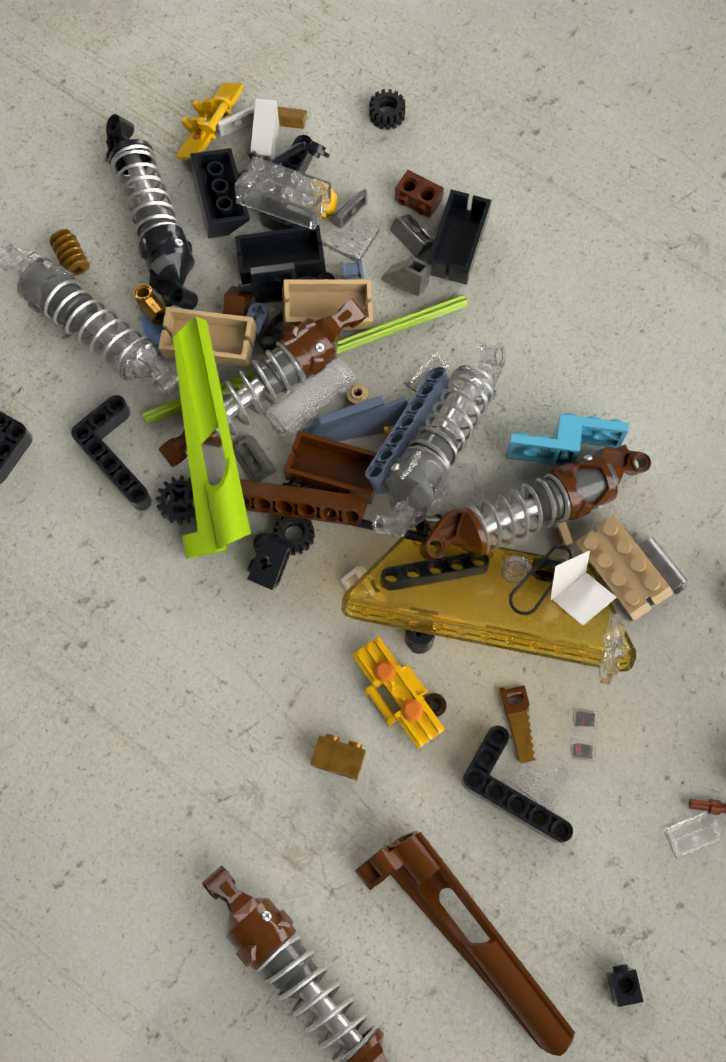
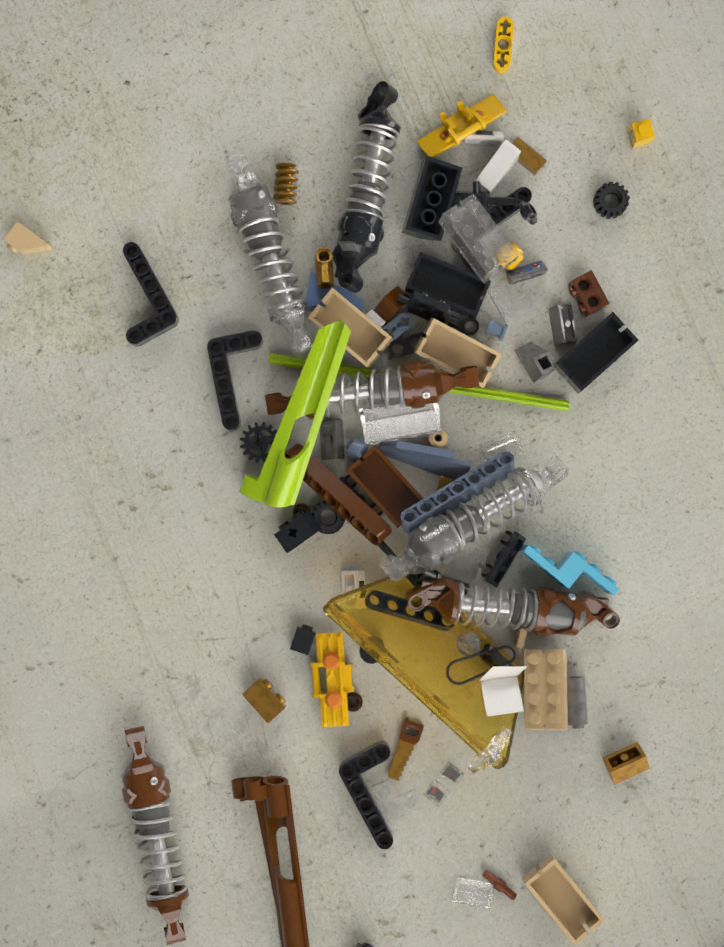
camera: 30 degrees right, 15 degrees up
none -> black brick [290,624,316,655]
none -> sand blue cone [345,438,369,462]
none -> black plate [480,531,526,588]
none -> yellow beam [493,16,514,73]
none -> yellow brick [627,118,655,148]

